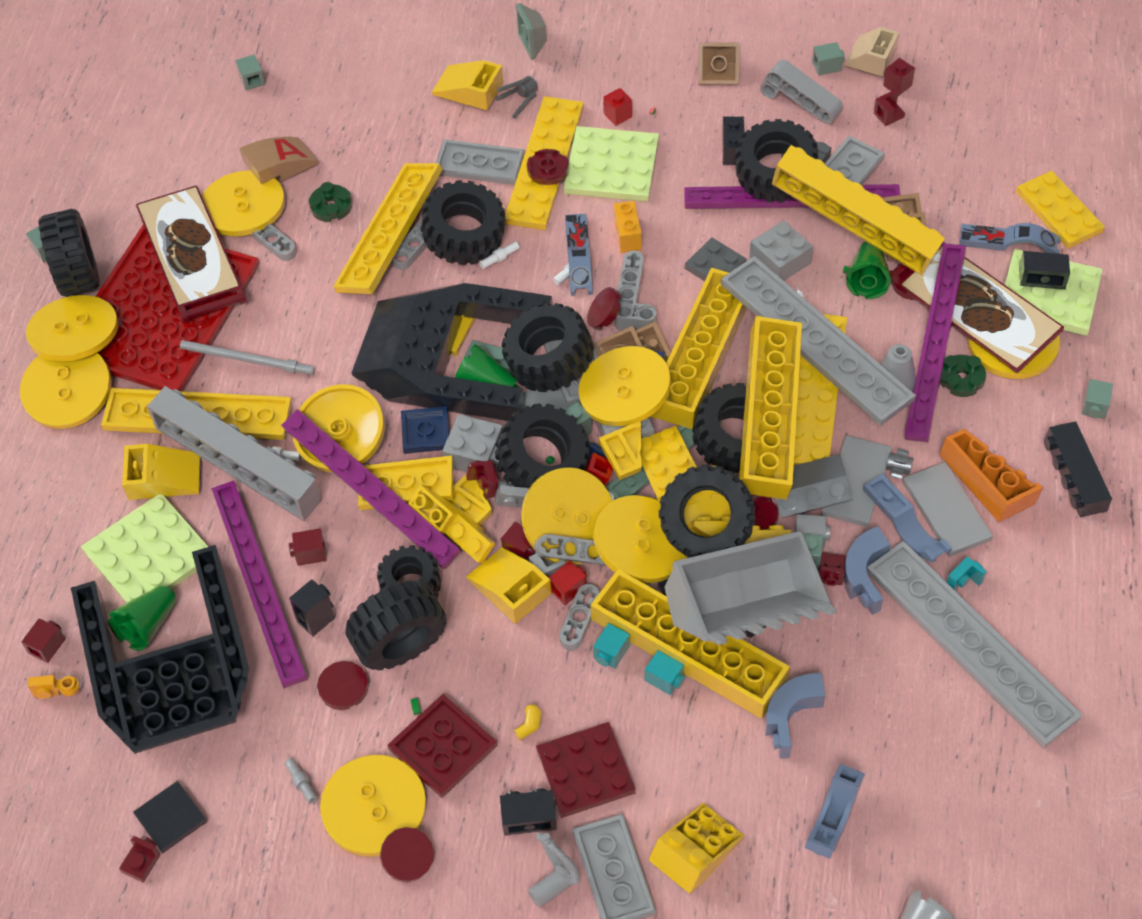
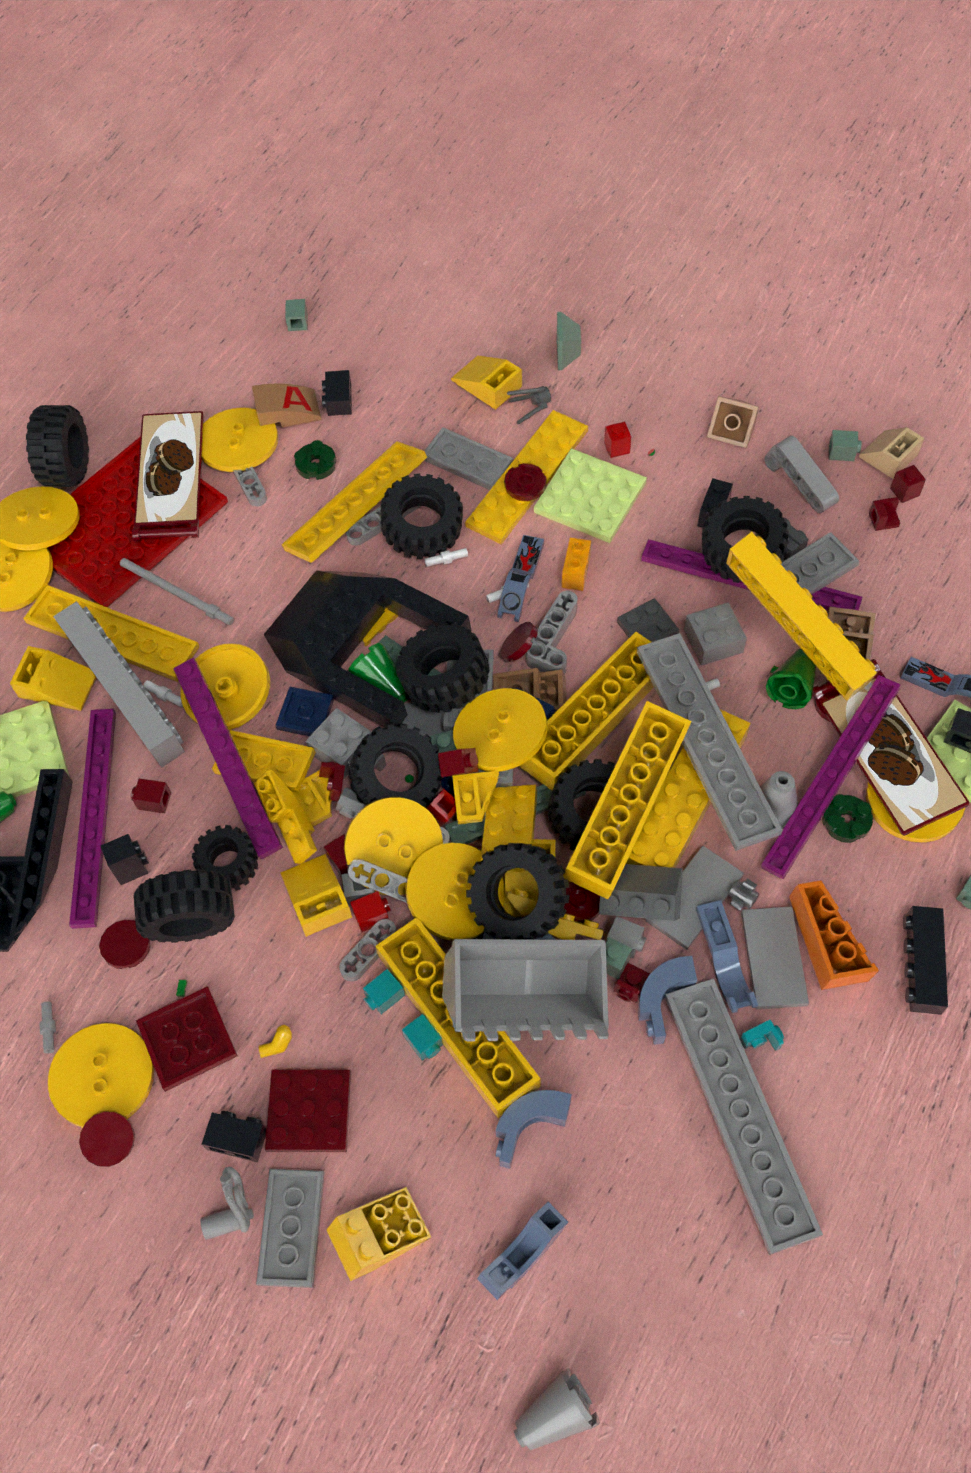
camera: 20 degrees right, 5 degrees up
none -> black brick [322,370,352,416]
none -> dark red brick [438,748,479,777]

